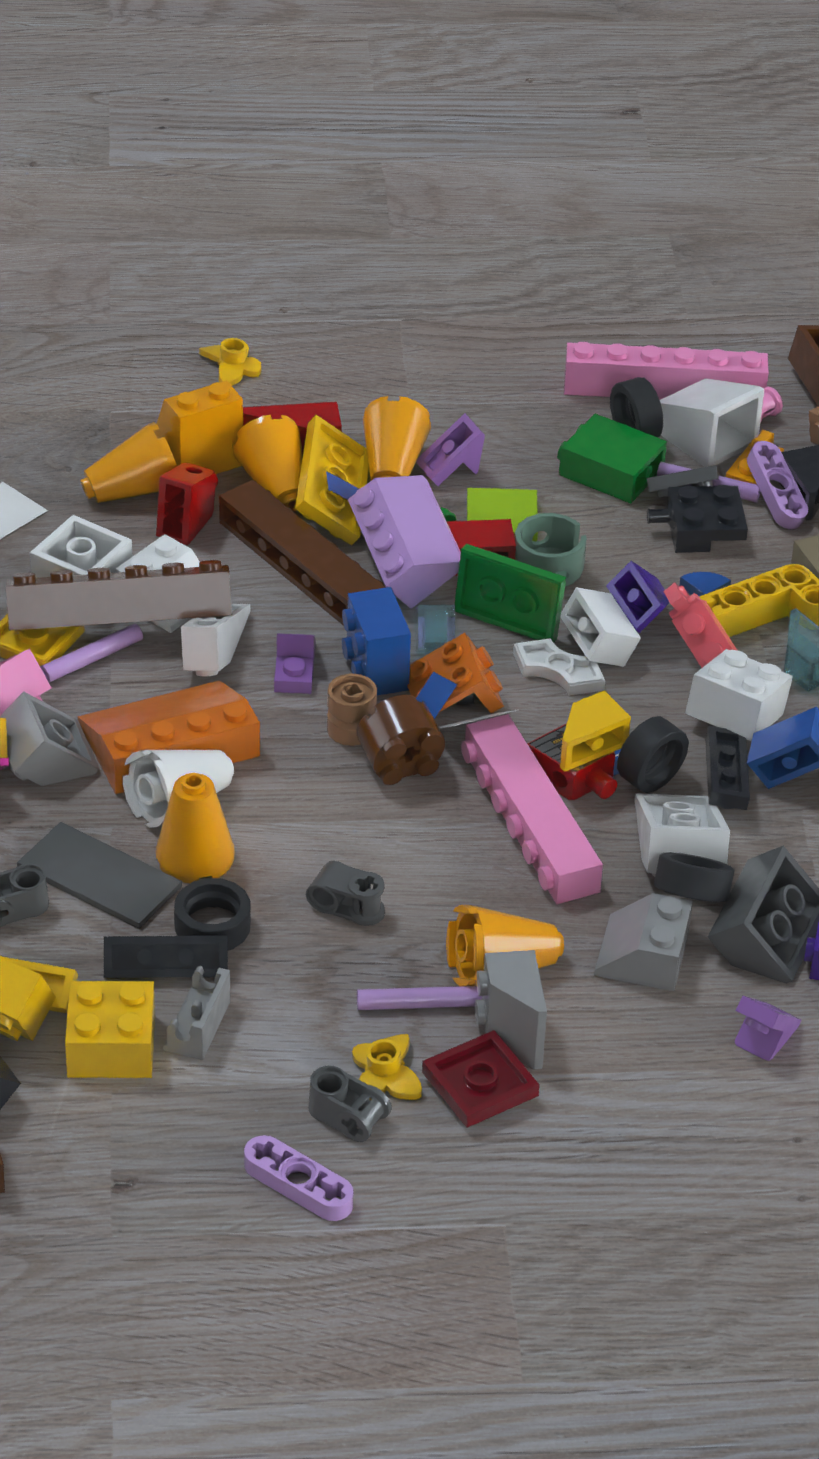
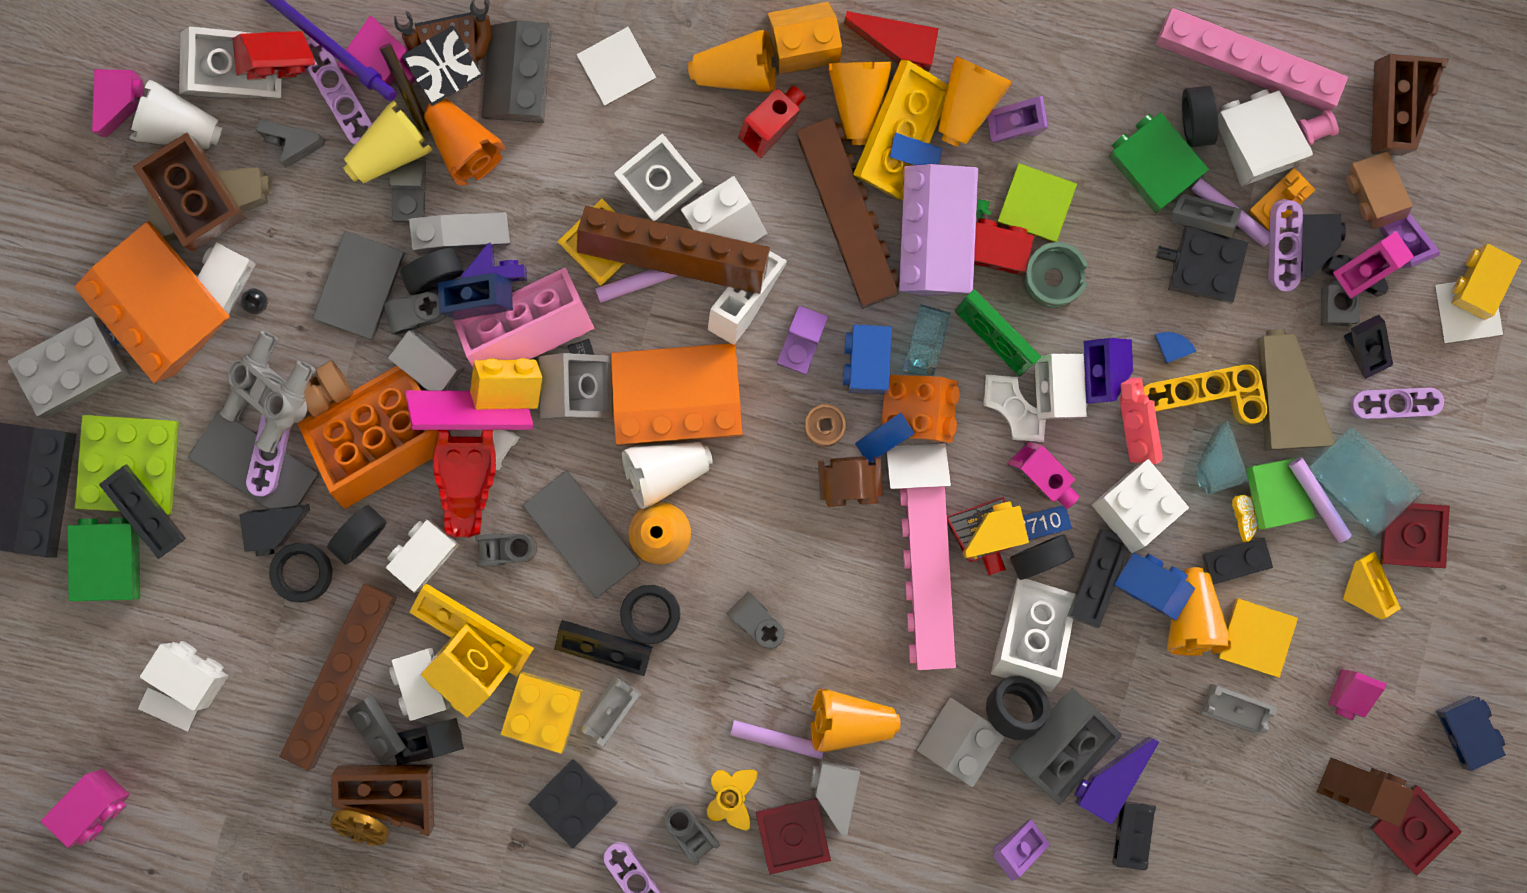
camera: 20 degrees right, 45 degrees up
none -> black plate [528,758,618,848]
none -> dark pink torso [1007,441,1080,509]

